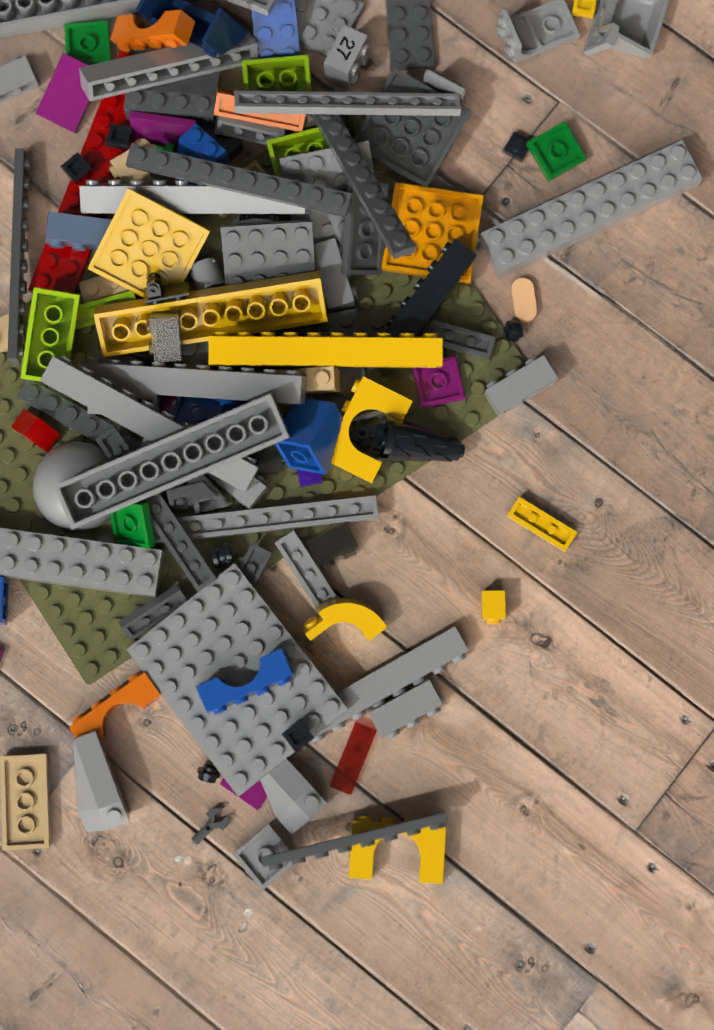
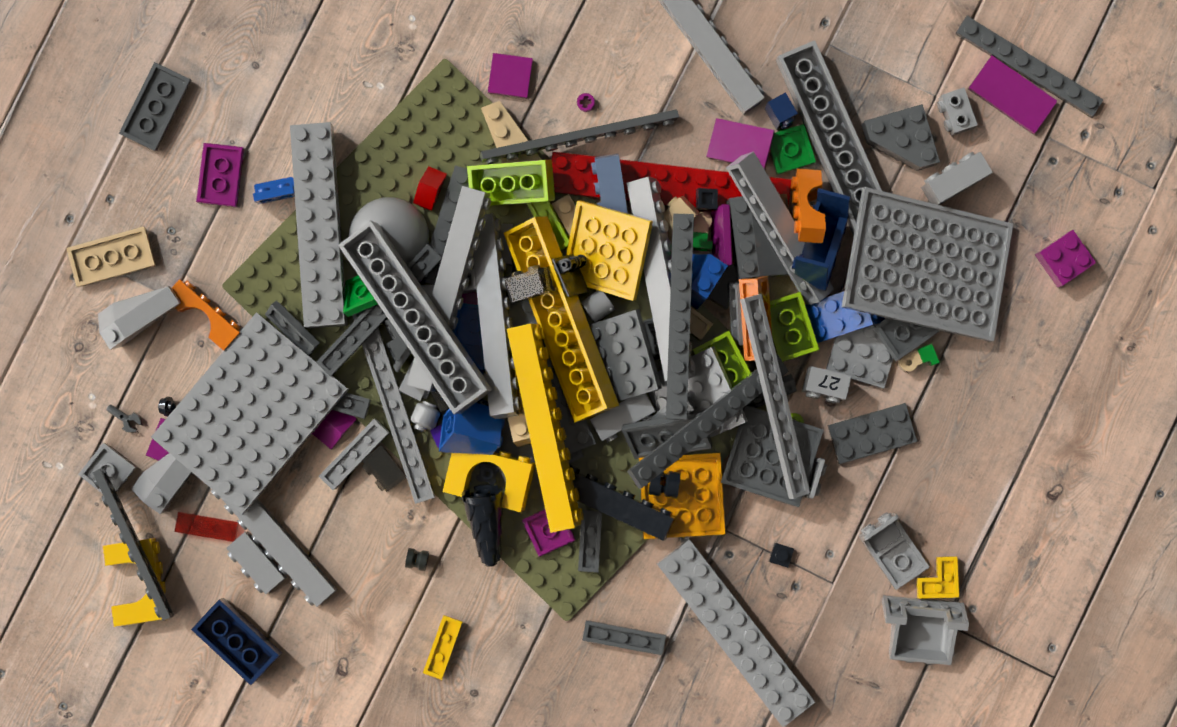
camera: 75 degrees right, 5 degrees up
black plate [61,152,93,185] -> none
blue arch [196,648,296,715] -> none
black wheel [210,542,234,568] -> none
black plate [281,719,315,752] -> none
yellow arch [302,598,387,641] -> none
yellow brick [481,590,506,624] -> none
light grey brick [484,355,558,417] -> none
black plate [504,320,523,342] -> none
light nougat tile [511,278,537,323] -> none
green plate [526,121,587,182] -> none
none -> dark blue brick [191,598,282,685]
none -> magenta slope [312,410,357,450]
none -> pearl dark grey wheel [405,548,429,571]
none -> light grey head [411,400,440,432]
none -> dark grey plate [582,620,666,655]
none -> black wheel [648,471,681,499]
none -> dark blue brick [764,92,798,130]

